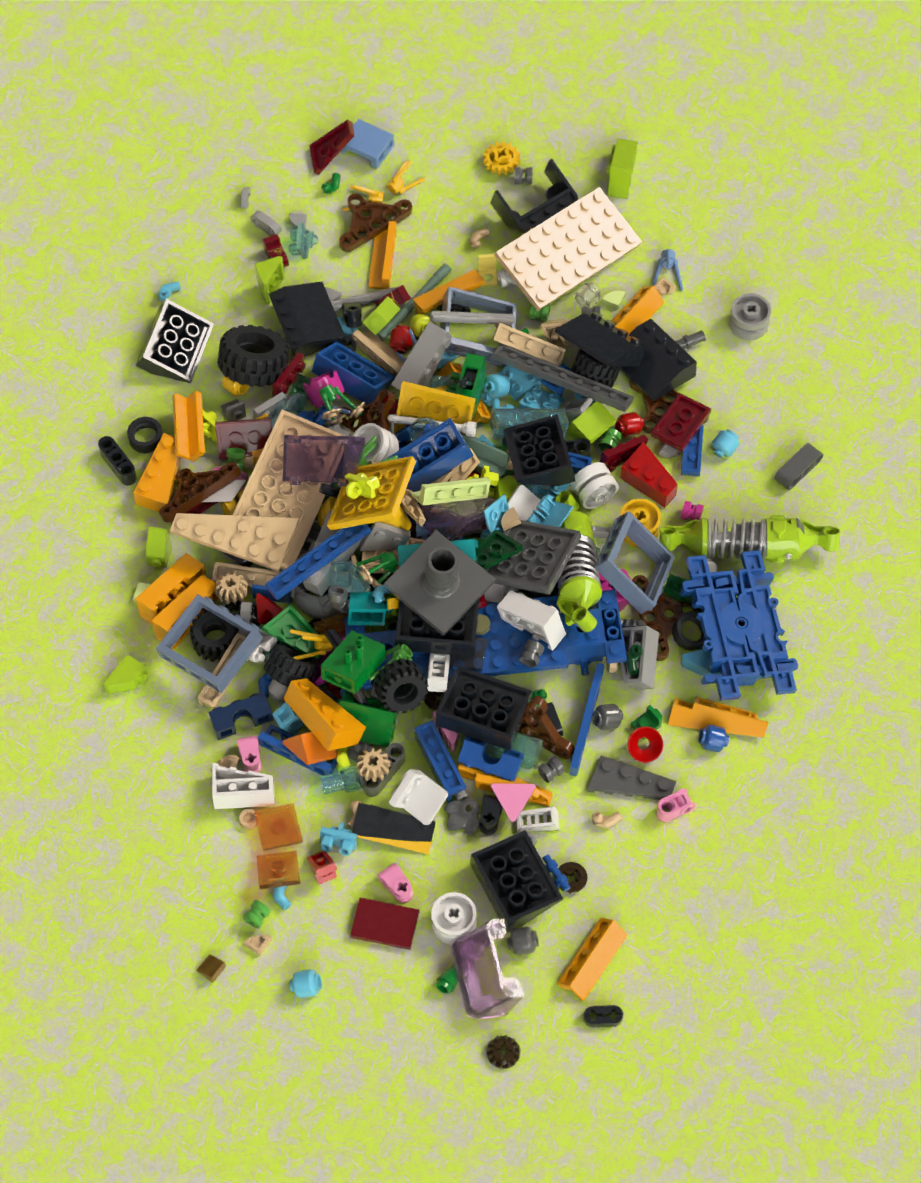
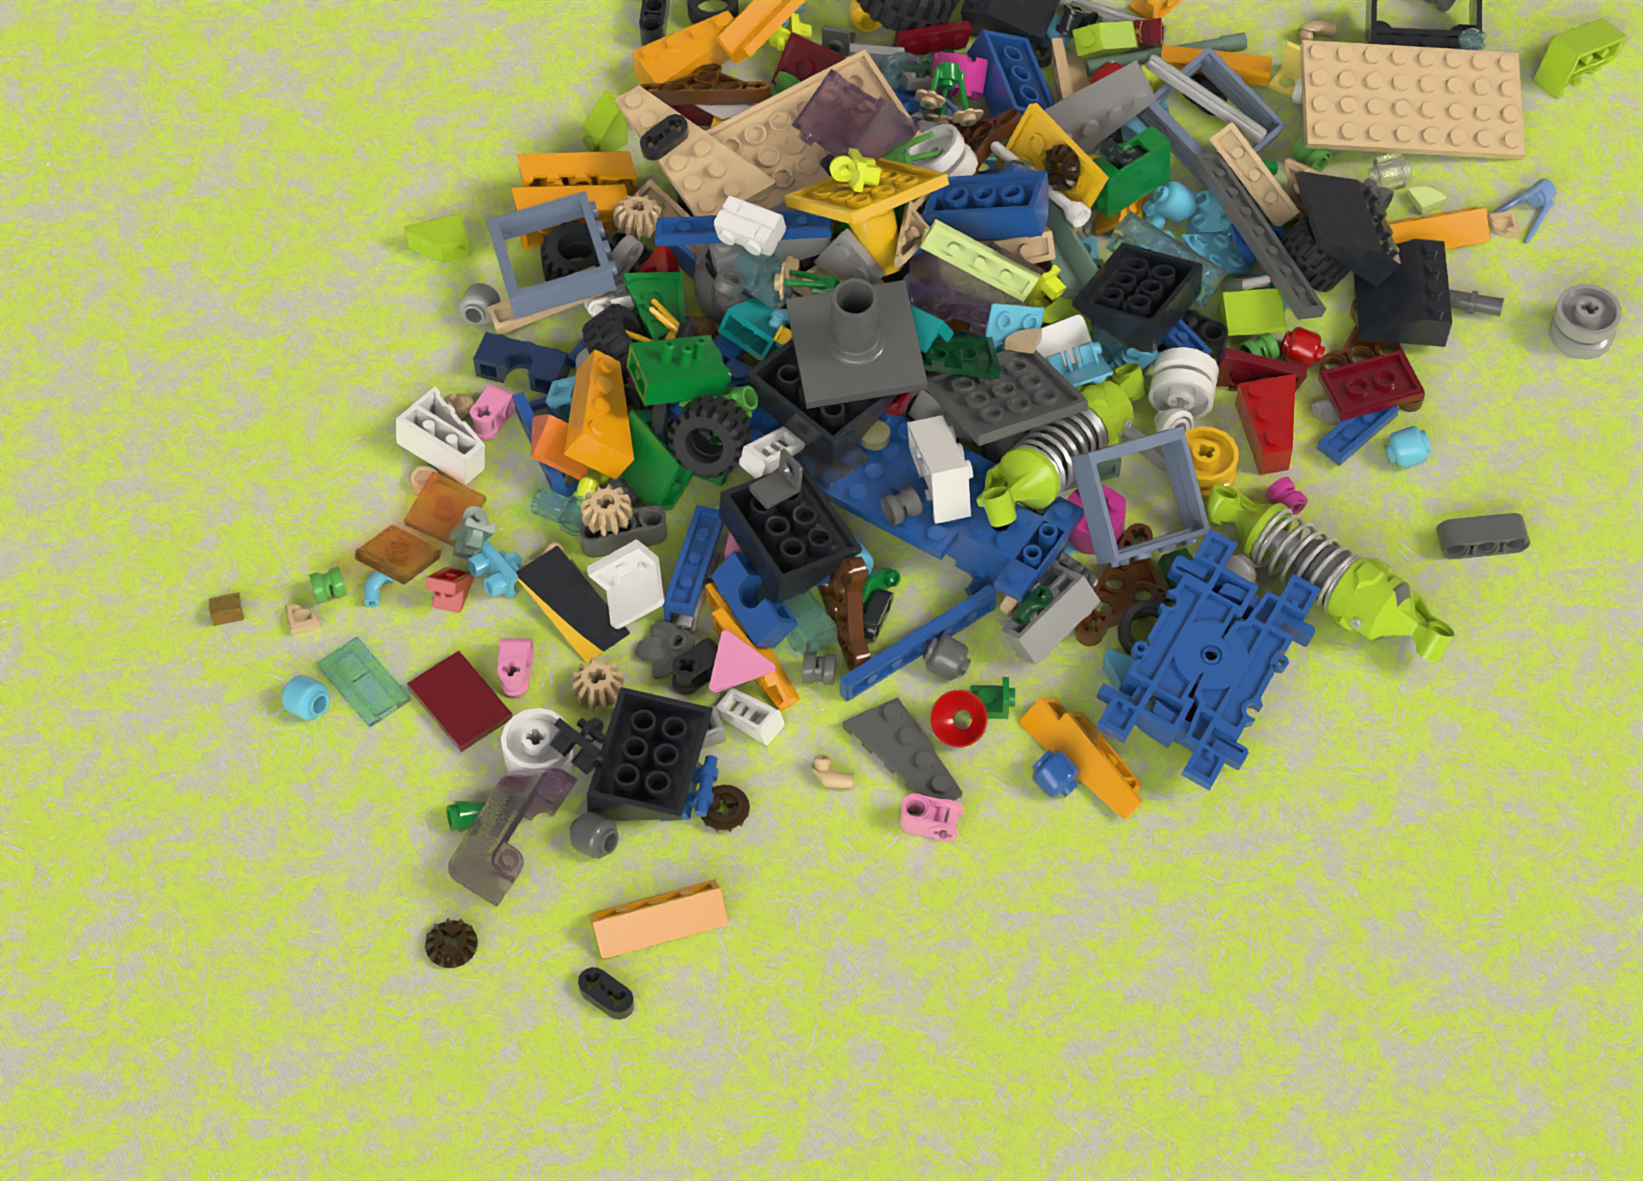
camera: 40 degrees right, 5 degrees down
none -> clear light blue piece [316,636,411,728]
none -> sand green hips [448,506,496,559]
none -> light grey head [459,283,501,326]
none -> black hips [549,717,611,775]
none -> tan gear [571,657,625,711]
none -> black beam [640,114,689,161]
none -> white brick [714,196,786,256]
none -> dark grey bracket [749,448,803,509]
none -> light grey tile [901,72,933,91]
none -> clear smoke piece [986,240,1045,276]
none -> dark brown gear [1041,144,1080,191]
none -> white brick [1154,408,1194,432]
none -> clear light blue plate [1458,28,1486,51]

